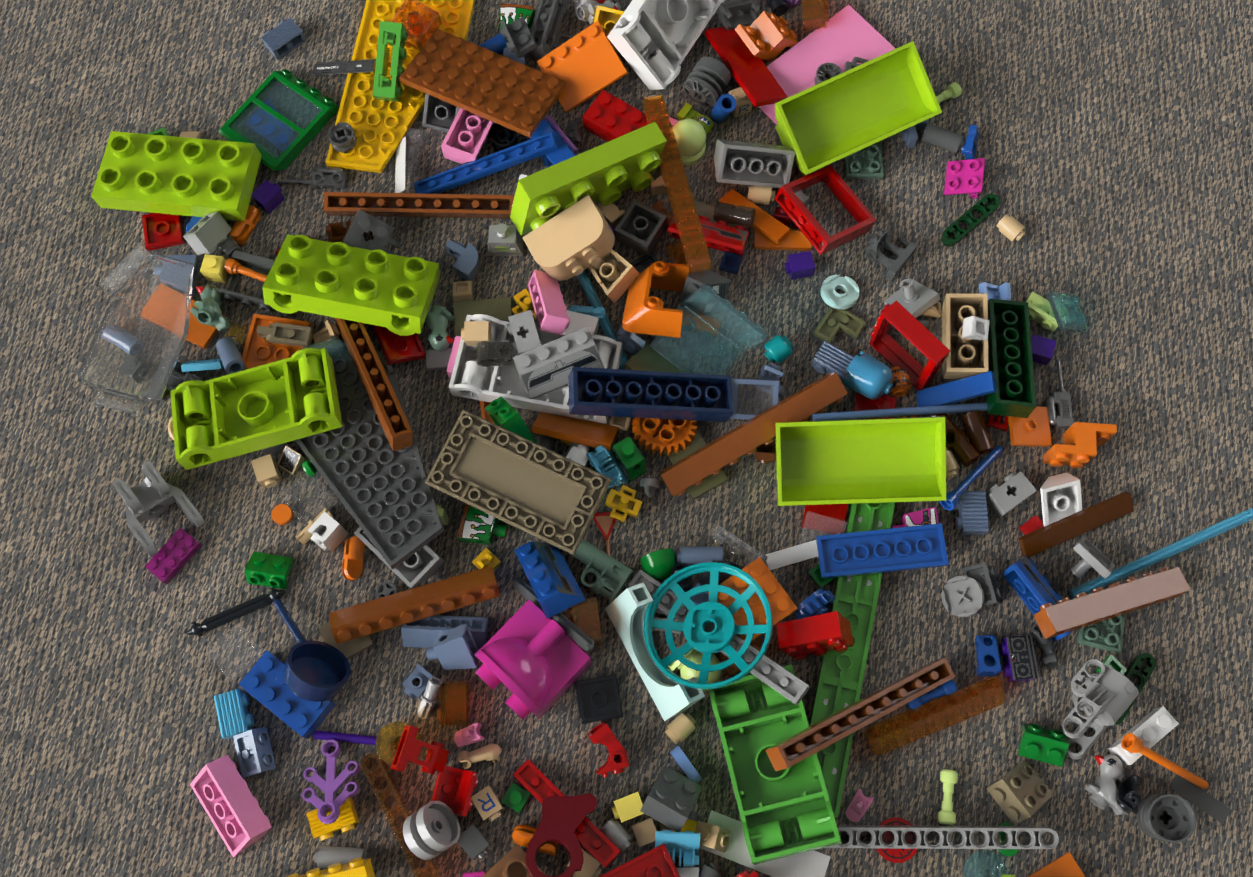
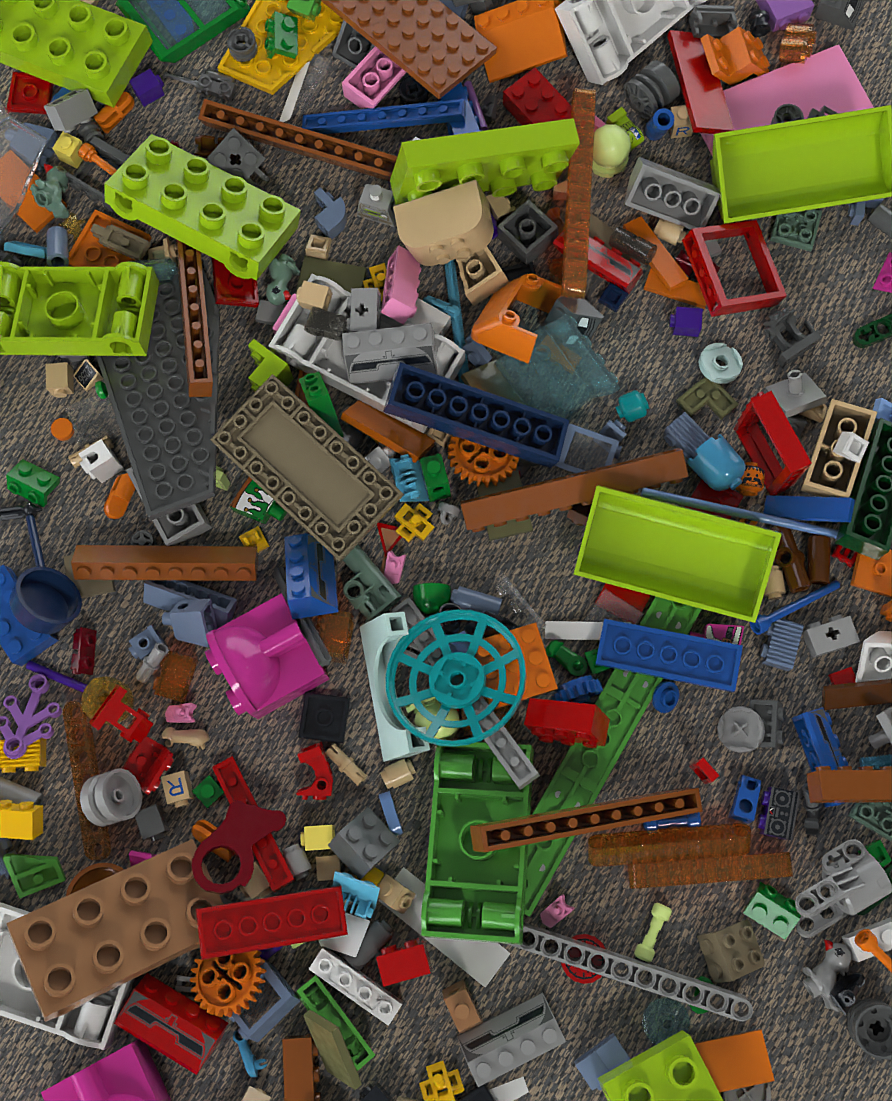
camera: 20 degrees right, 5 degrees up
none -> dark red hinge [70,627,97,675]
none -> lime bracket [248,339,294,392]
none -> green bracket [265,11,298,59]
none -> tan pin [325,744,368,787]
none -> bright pink piece [384,551,406,584]
none -> green piece [545,640,587,676]
none -> clear orange beam [627,852,793,889]
none -> blue piece [652,681,679,713]
none -> red tile [689,757,719,784]

